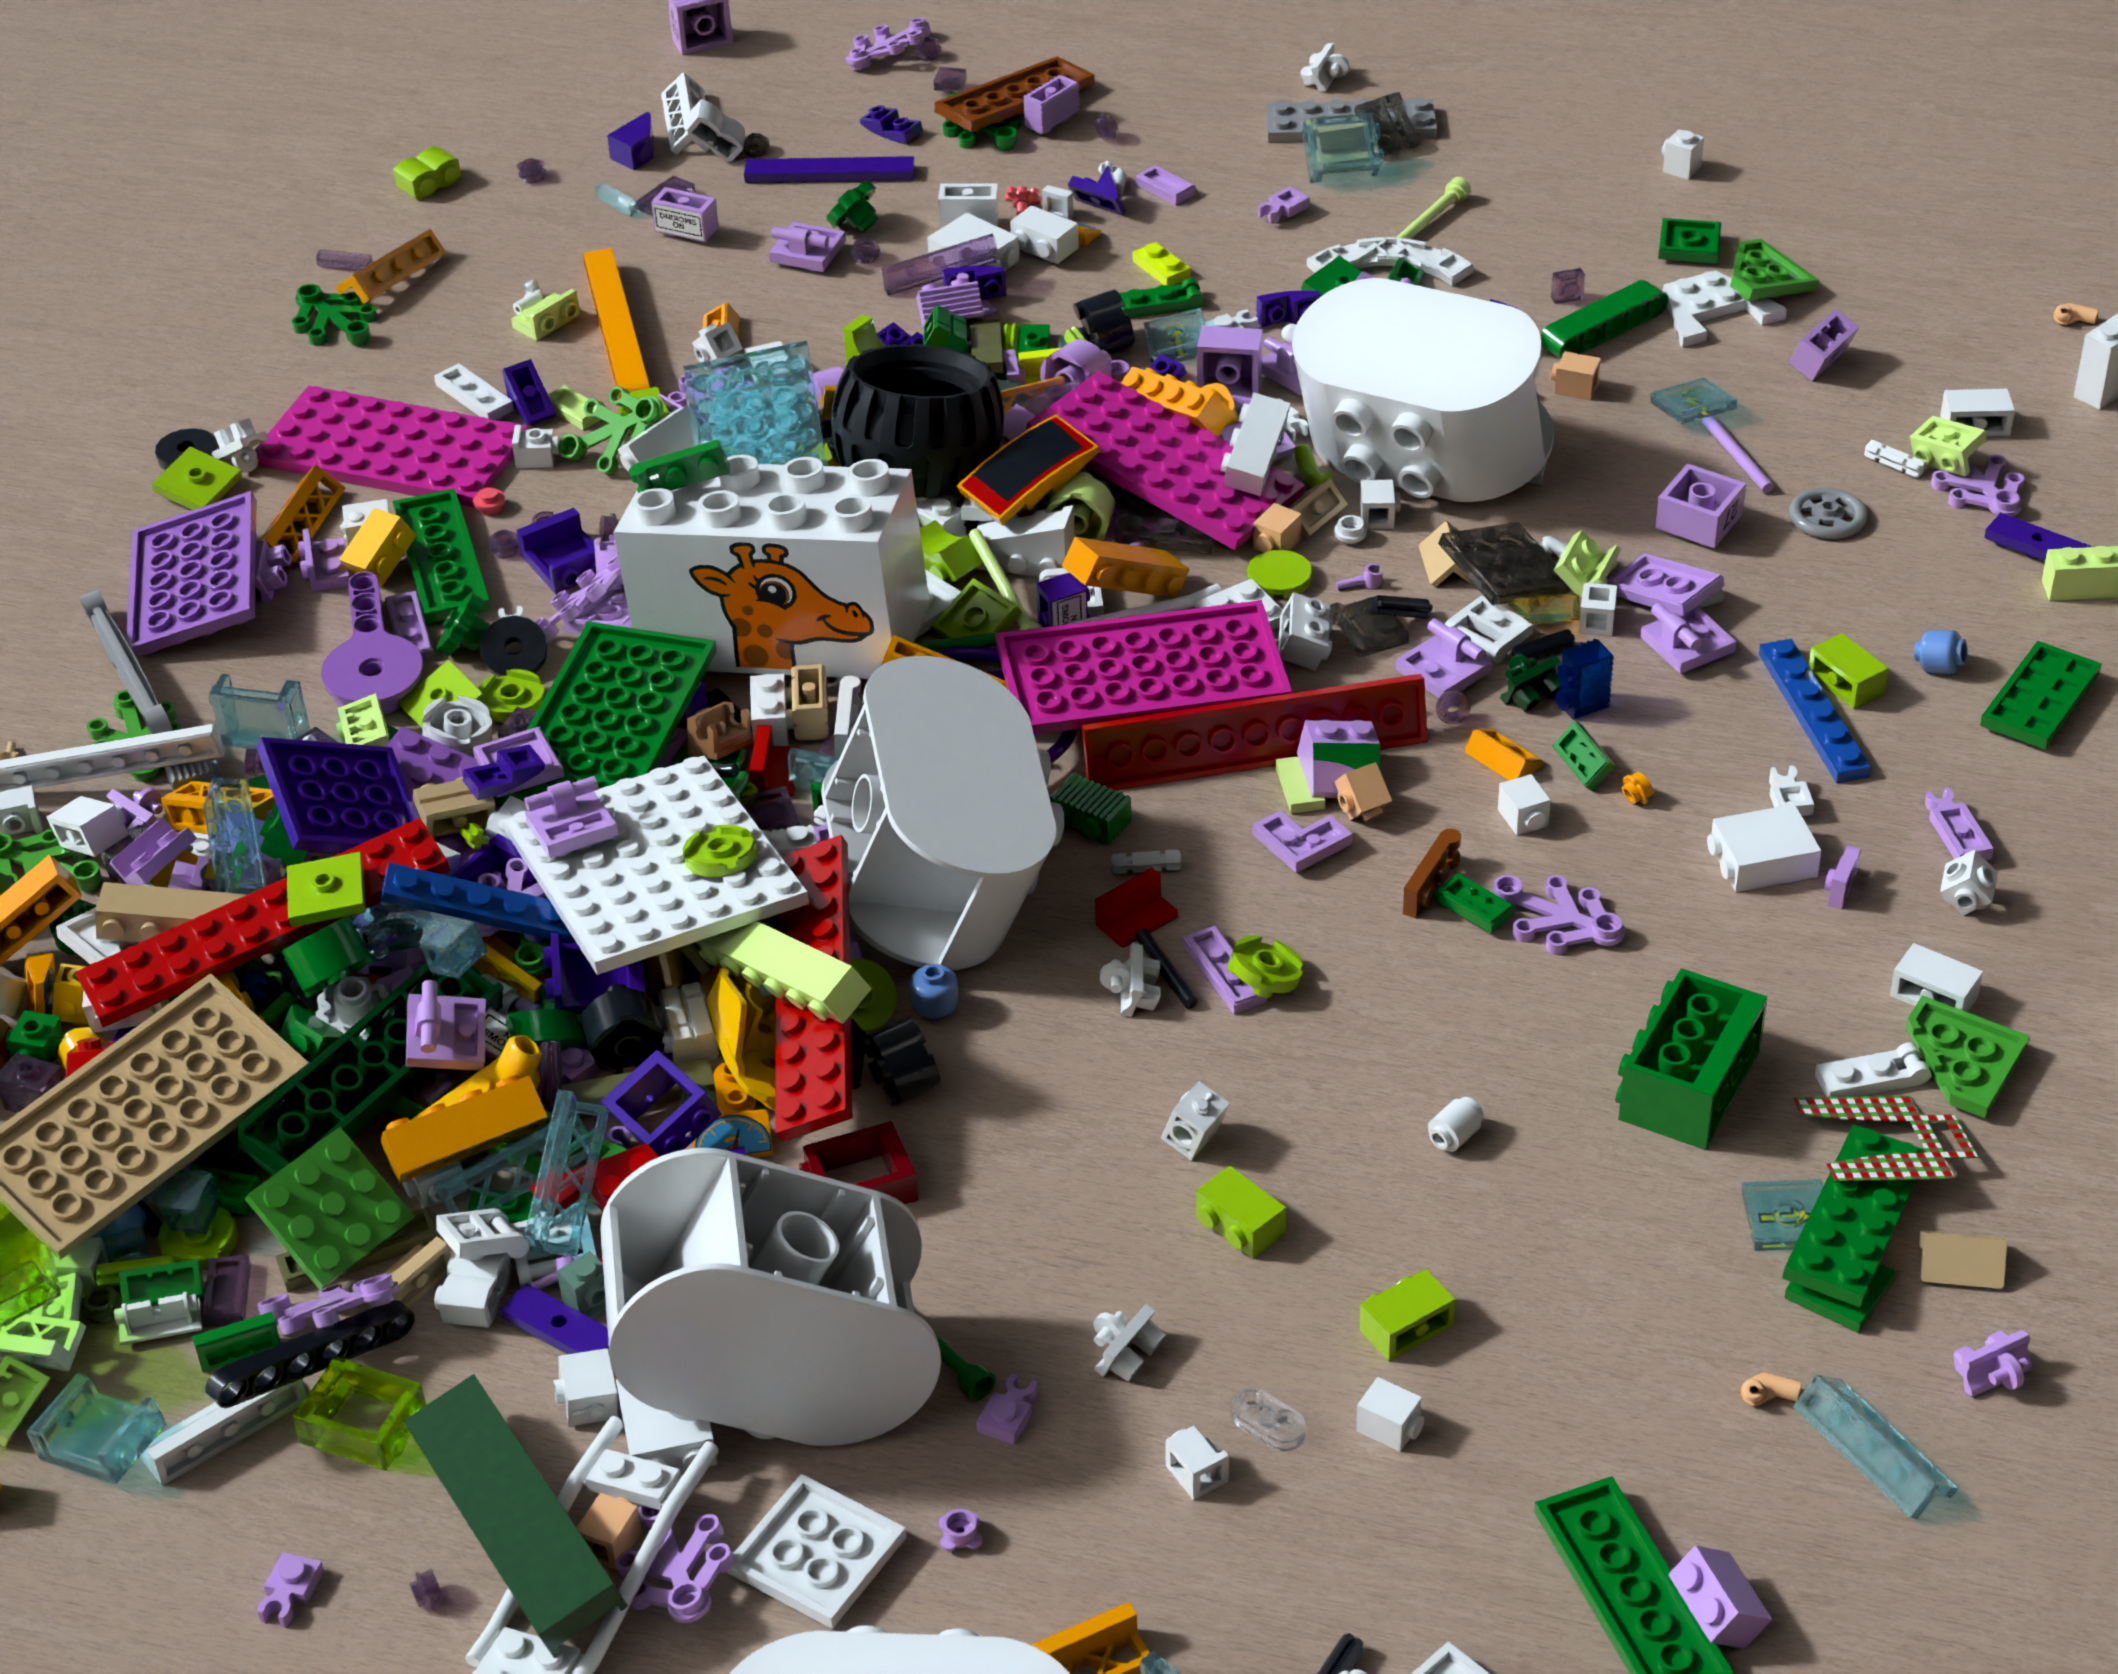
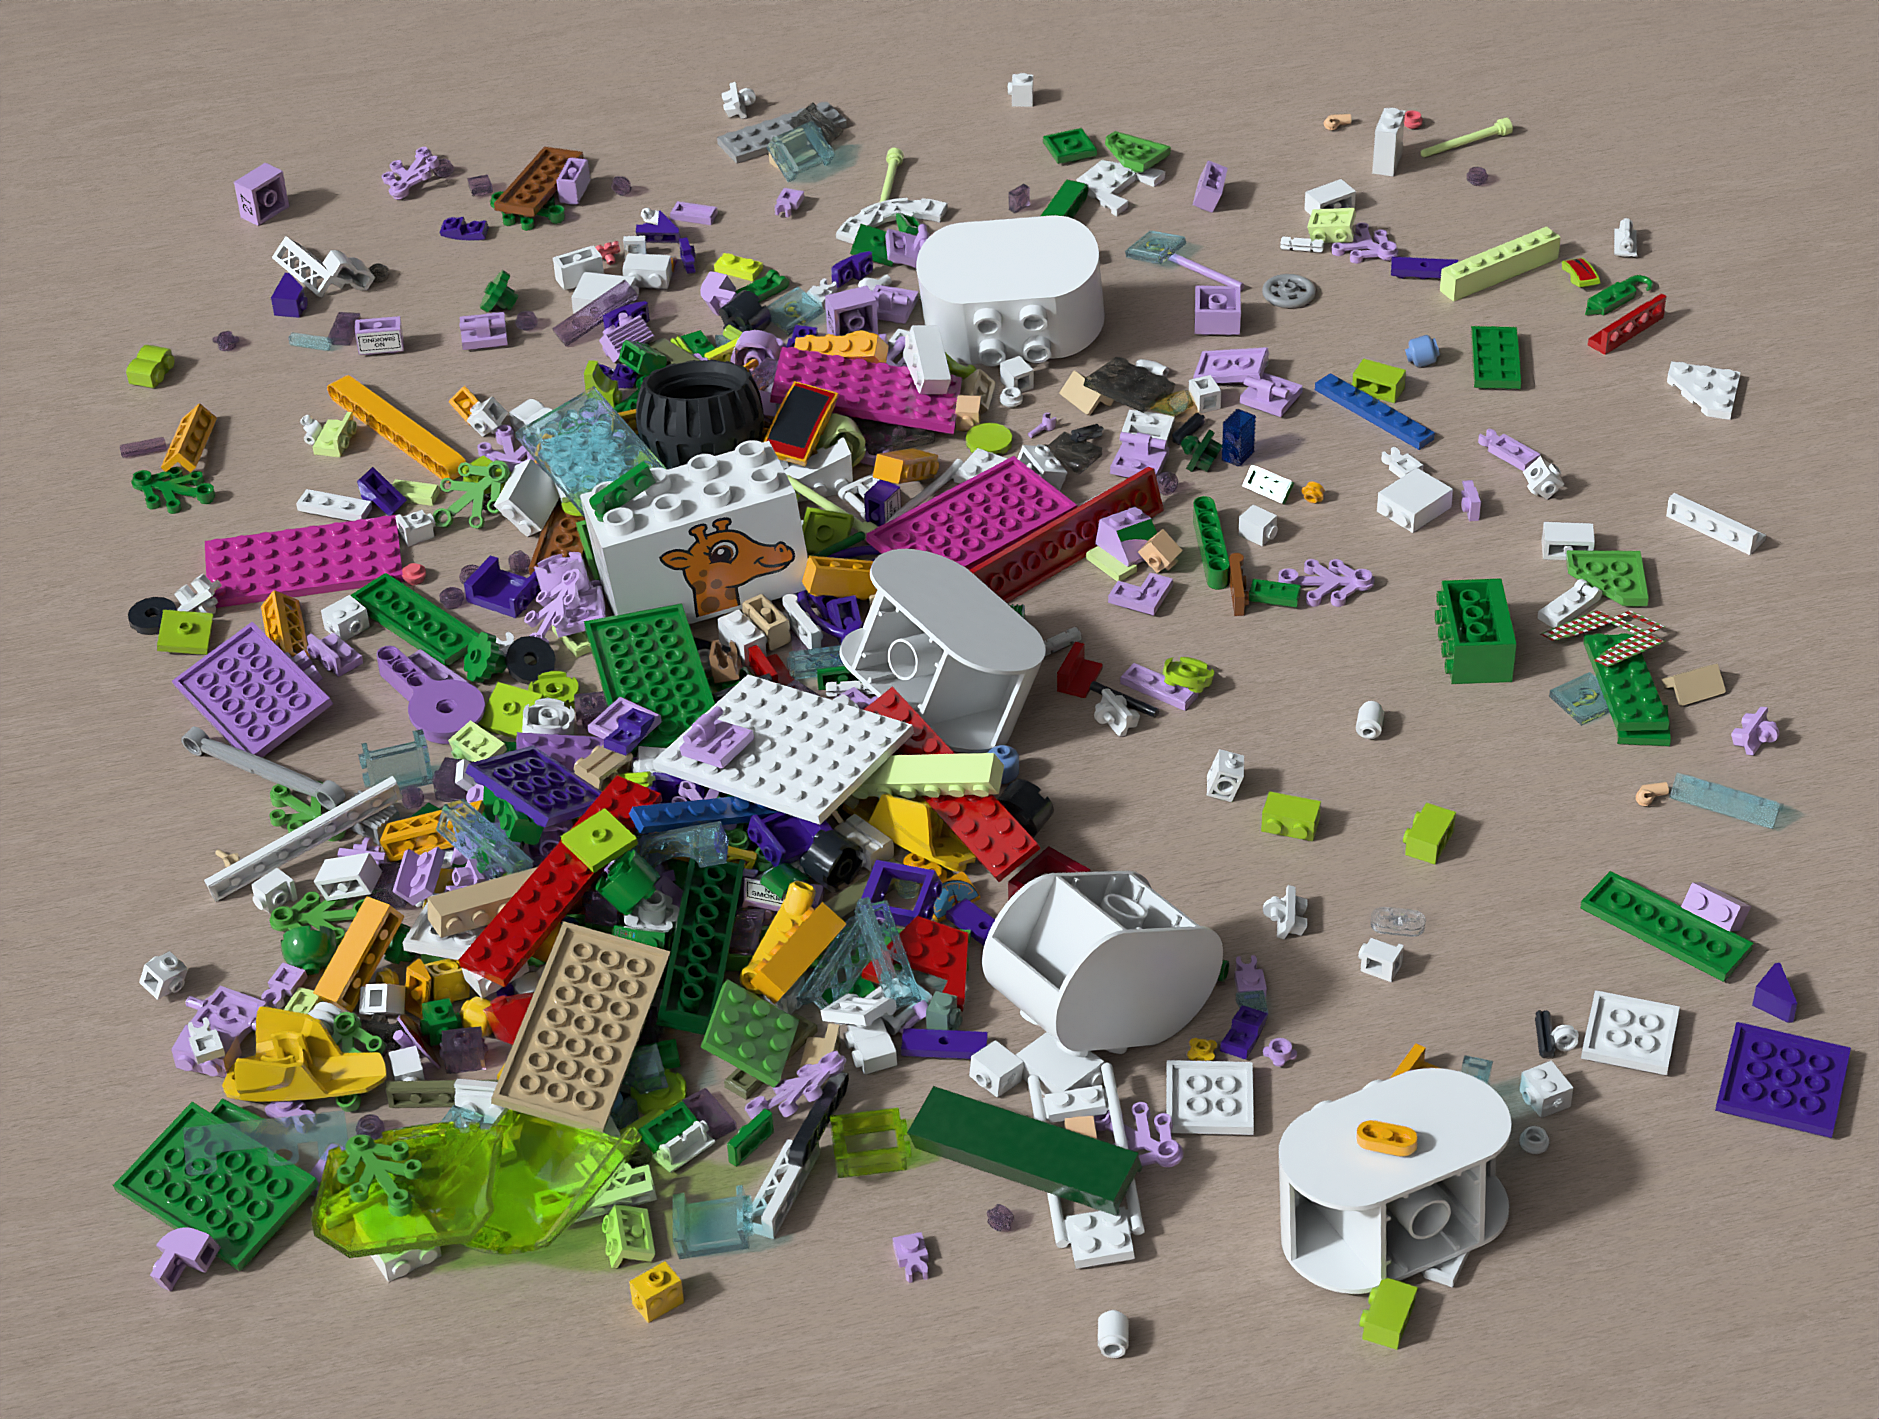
camera: 30 degrees left, 0 degrees up
yellow brick [339,508,417,587] -> none
lavender plate [406,980,486,1071] -> none
lime tile [682,825,758,877] -> none
dark purple tile [744,156,915,183] -> none
white brick [1356,1377,1425,1452] -> none
light orange slope [1465,729,1544,780] -> none
yellowish green bracket [1554,530,1621,598] -> none
none -> dark purple plate [679,237,696,274]
none -> lavender brick [701,271,737,316]
none -> yellow plate [1187,1038,1217,1061]
none -> green beam [1193,496,1229,590]
none -> dark purple slope [1220,1005,1268,1060]
none -> clear light blue tile [1235,990,1268,1013]

